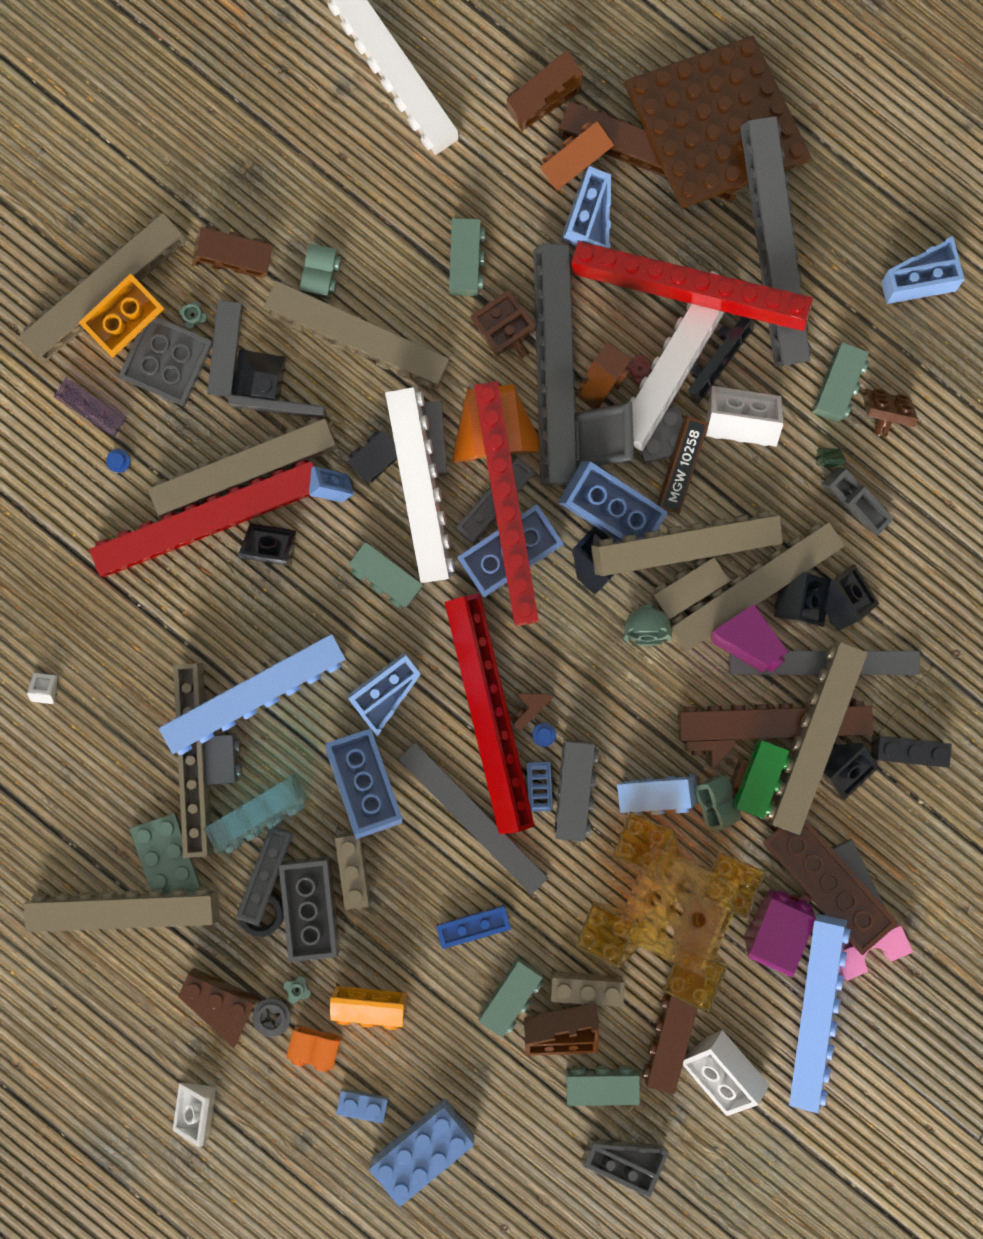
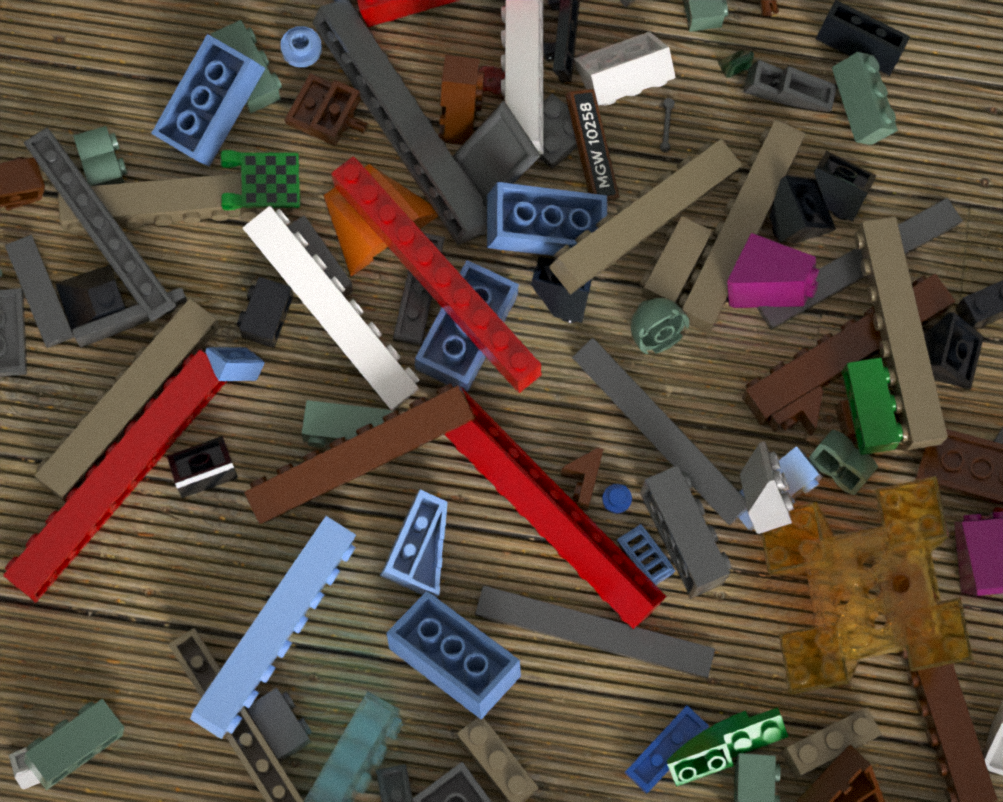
camera: 35 degrees left, 15 degrees down
none -> dark grey tile [23,127,176,322]
none -> sand green brick [24,699,124,791]
none -> medium blue brick [151,34,266,167]
none -> green flag [221,150,300,211]
none -> reddish brown brick [244,383,477,524]
none -> light blue plate [281,26,322,67]
none -> dark grey tile [572,338,747,525]
none -> dark grey hinge [660,98,675,152]
none -> green slope [667,707,789,787]
none -> light grey slope [740,441,794,534]
none -> black brick [816,0,910,76]
none -> sand green brick [832,52,898,145]

